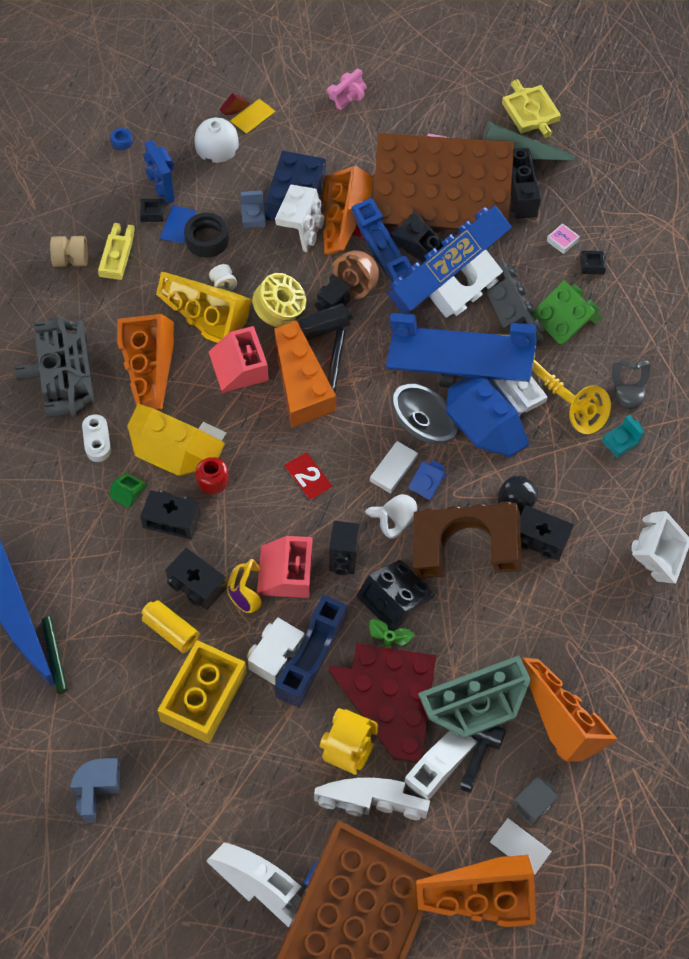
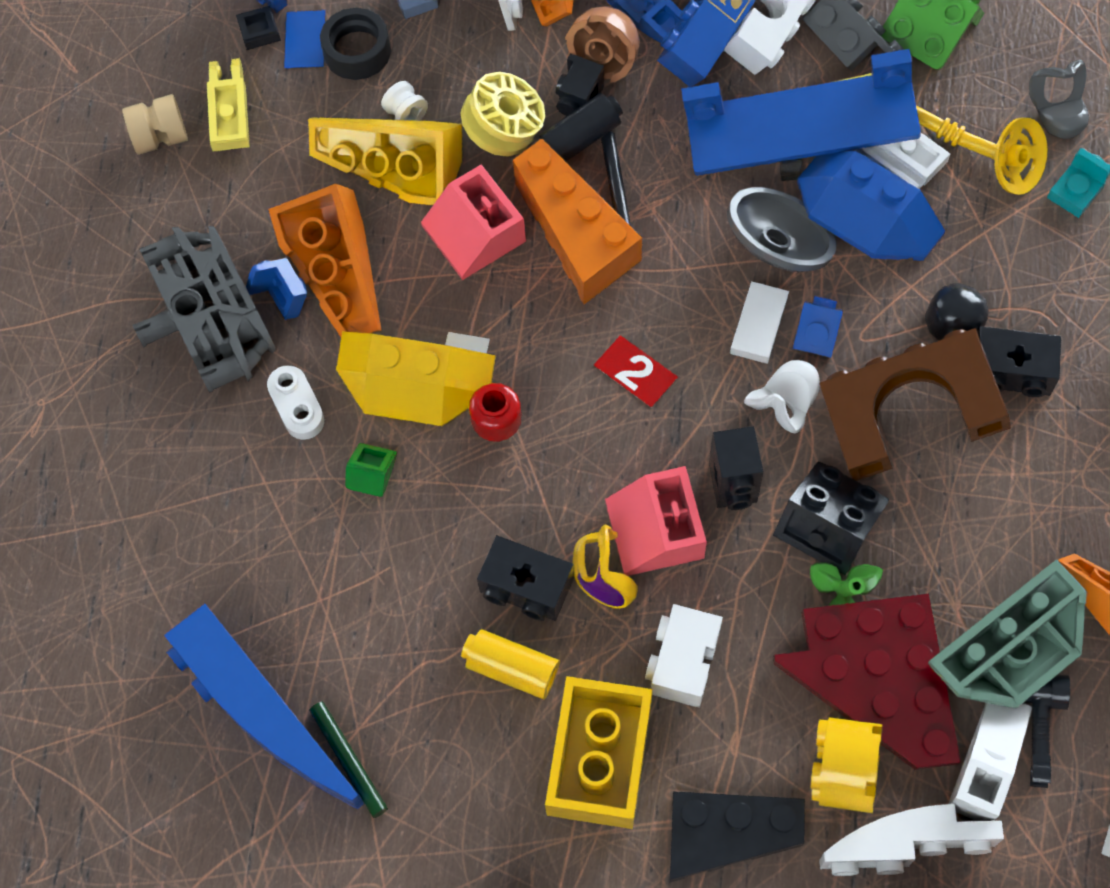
camera: 10 degrees left, 5 degrees up
black brick [140,490,201,540] -> none
dark blue arch [275,594,347,708] -> none
none -> blue bracket [245,258,307,320]
none -> black wing [670,791,805,883]

